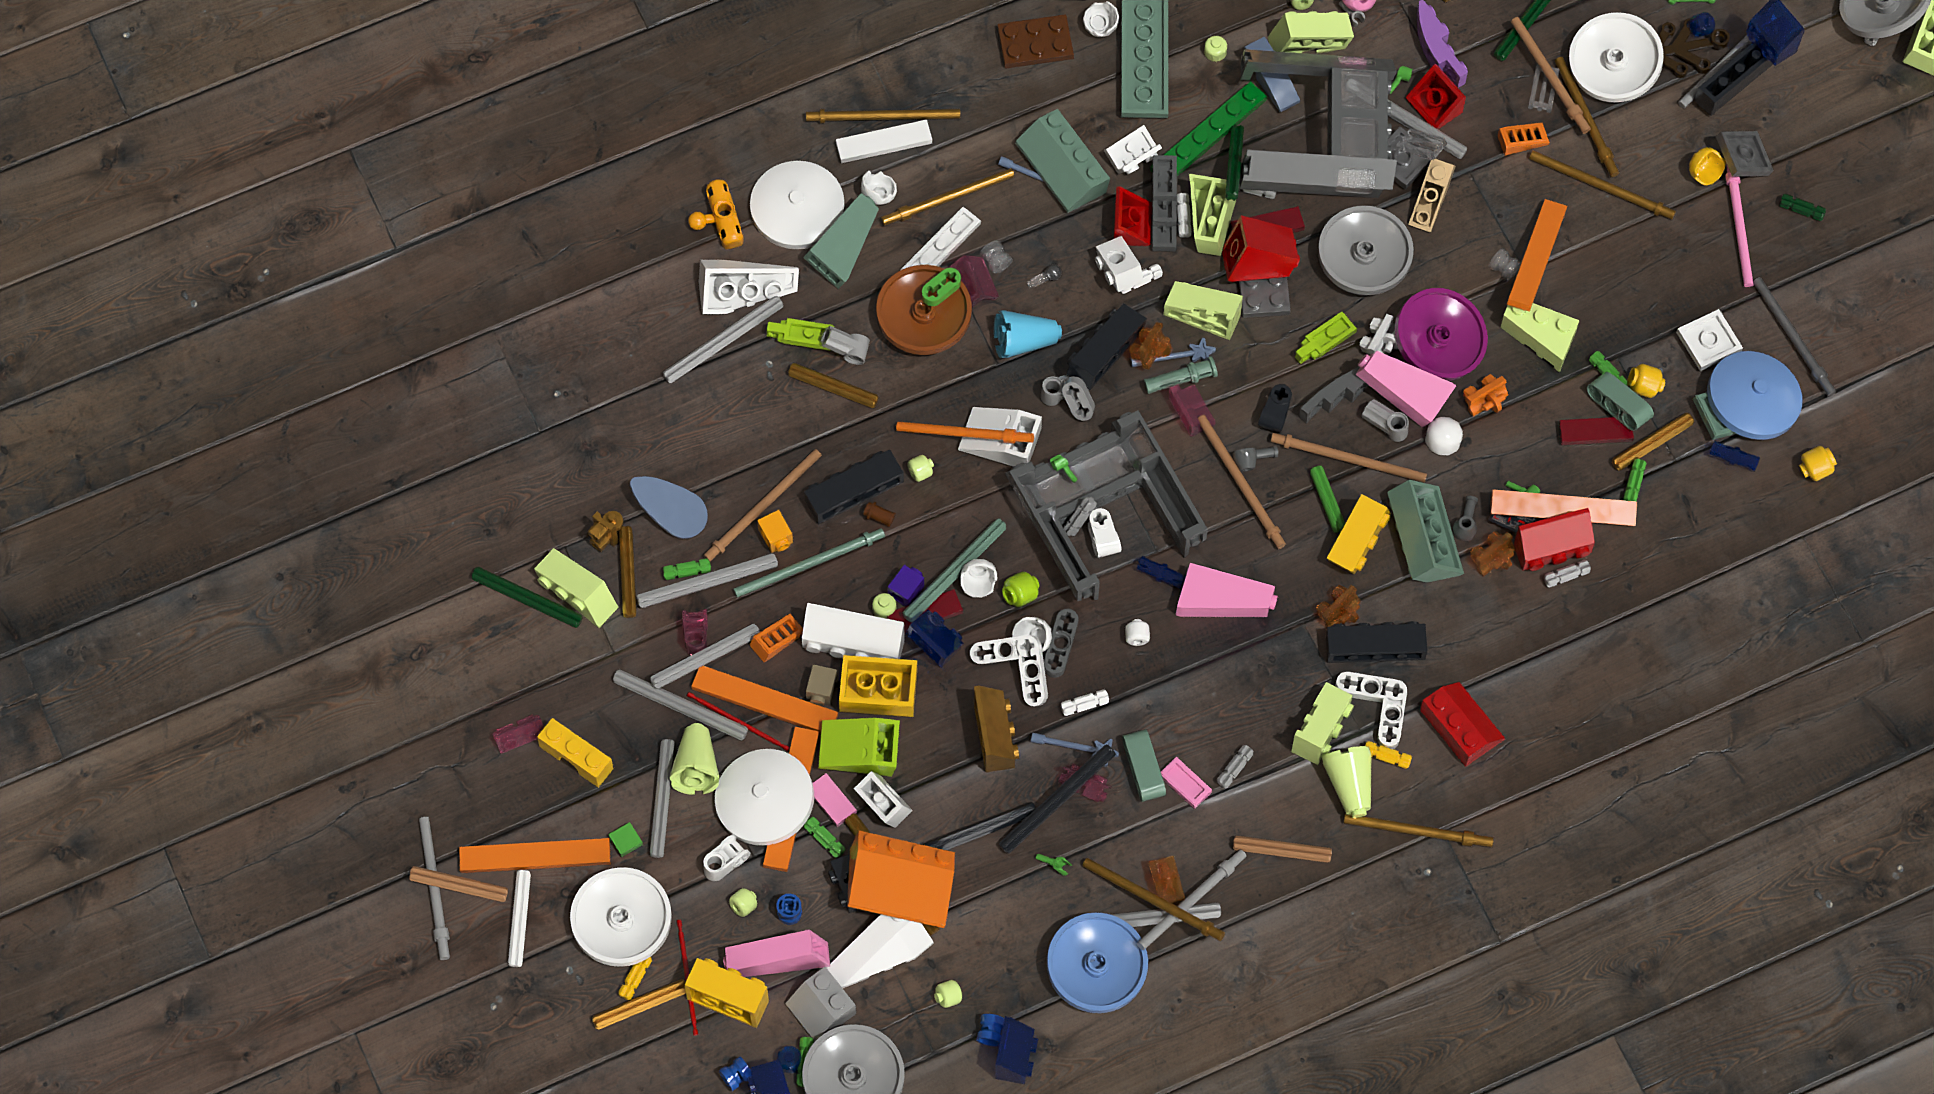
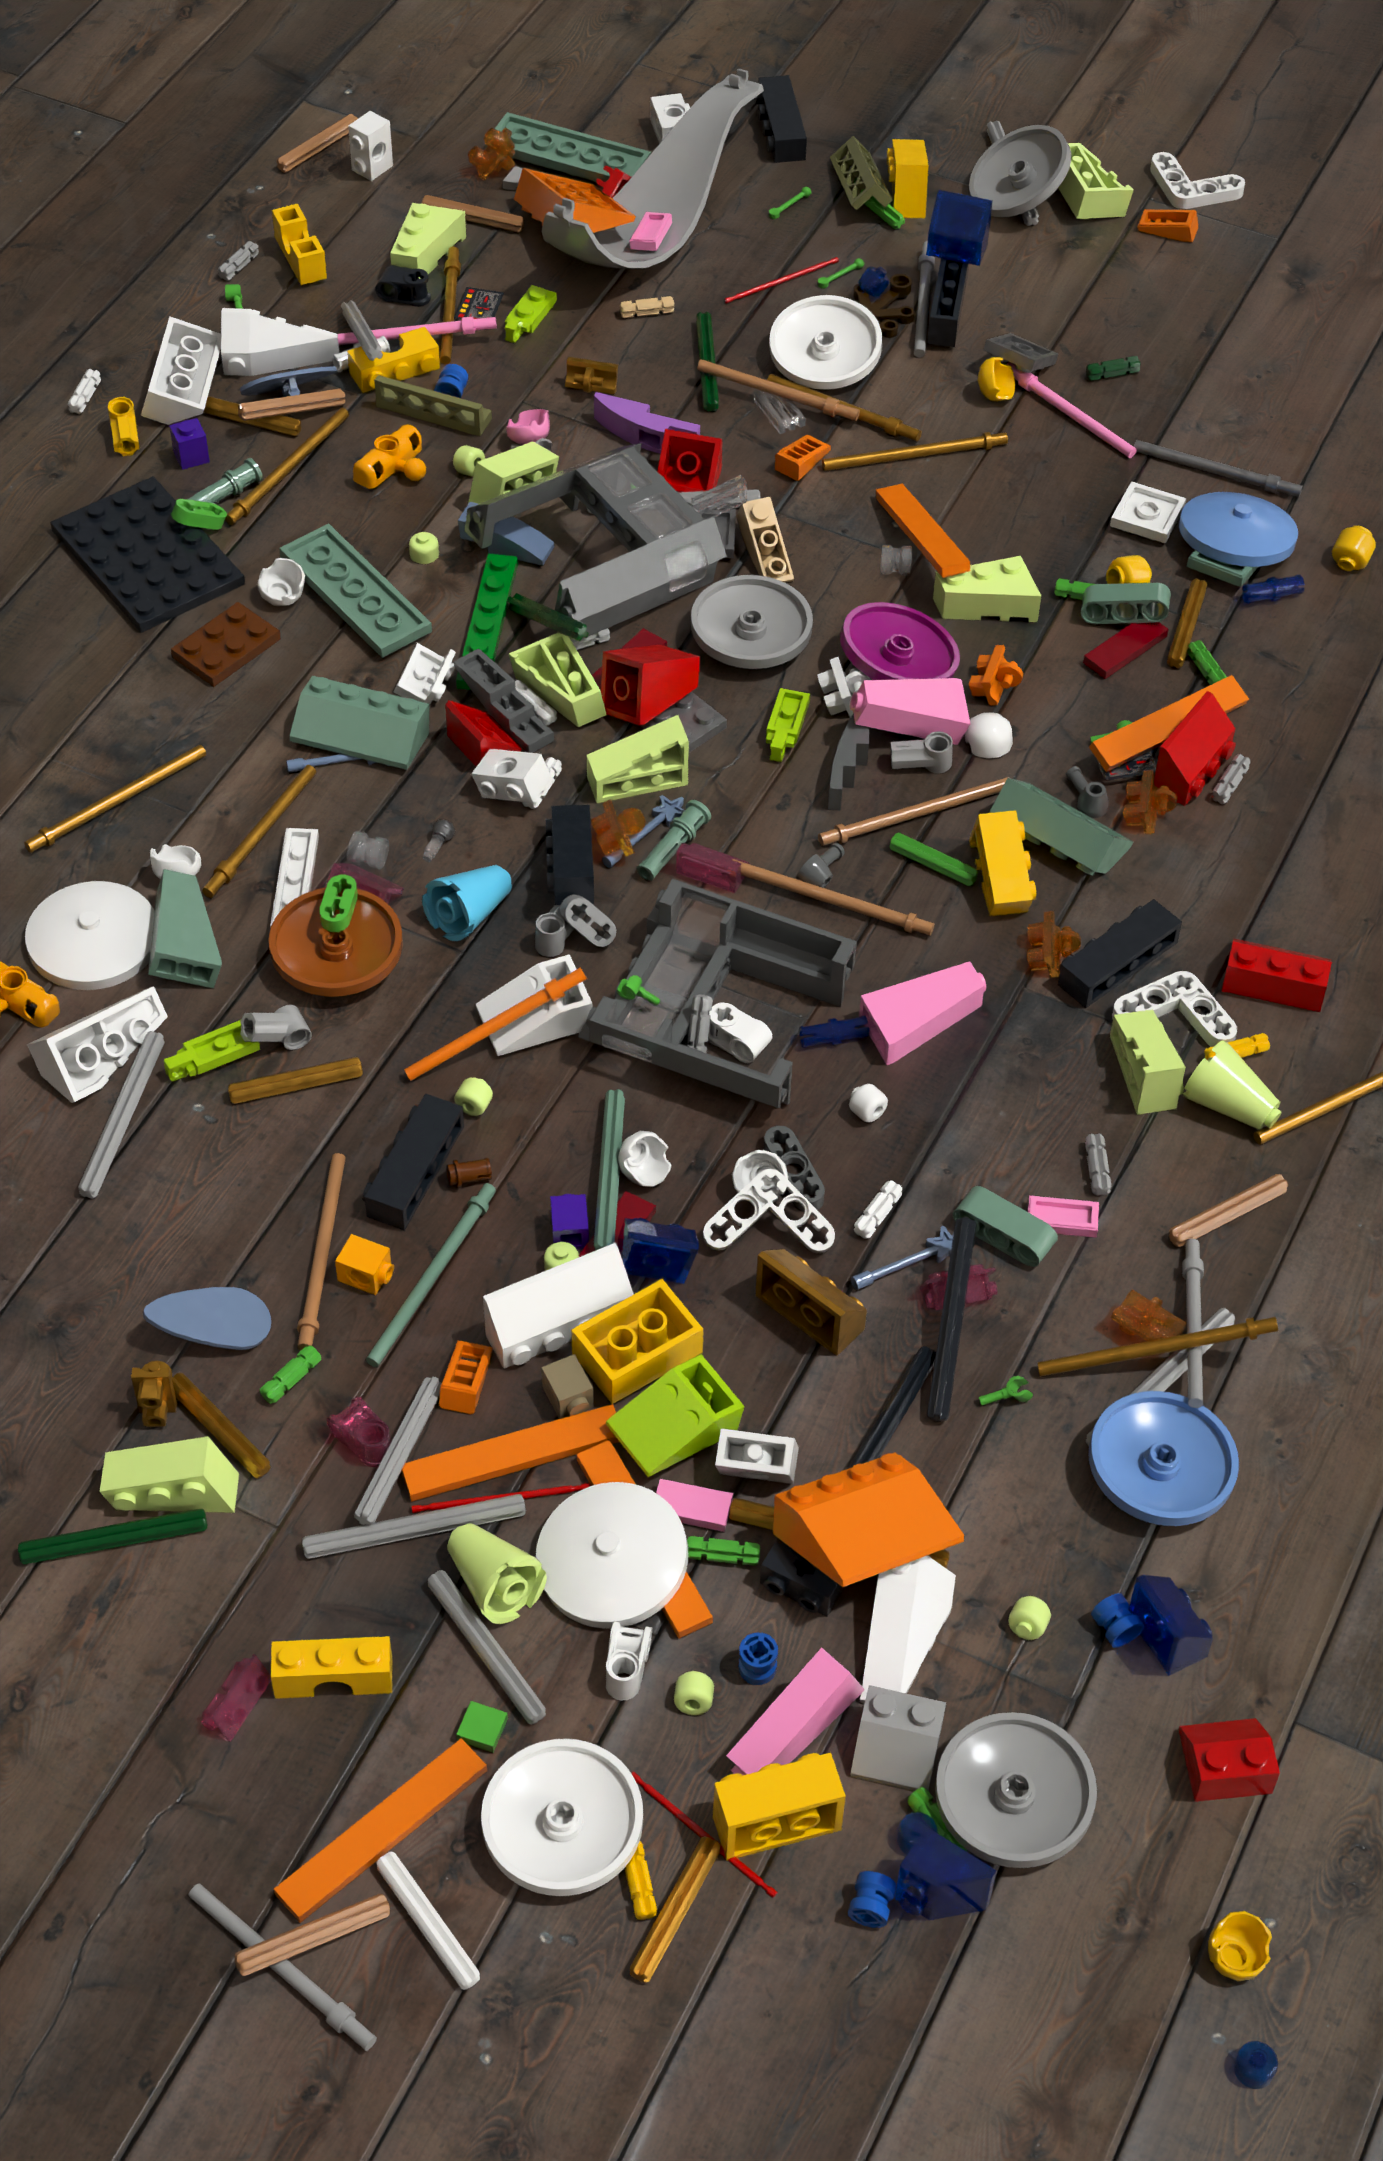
camera: 40 degrees left, 15 degrees down
light grey axle [637,554,778,608] -> none
white tile [836,120,932,163] -> none
lime head [1002,572,1039,607] -> none
black piece [1258,384,1292,433] -> none

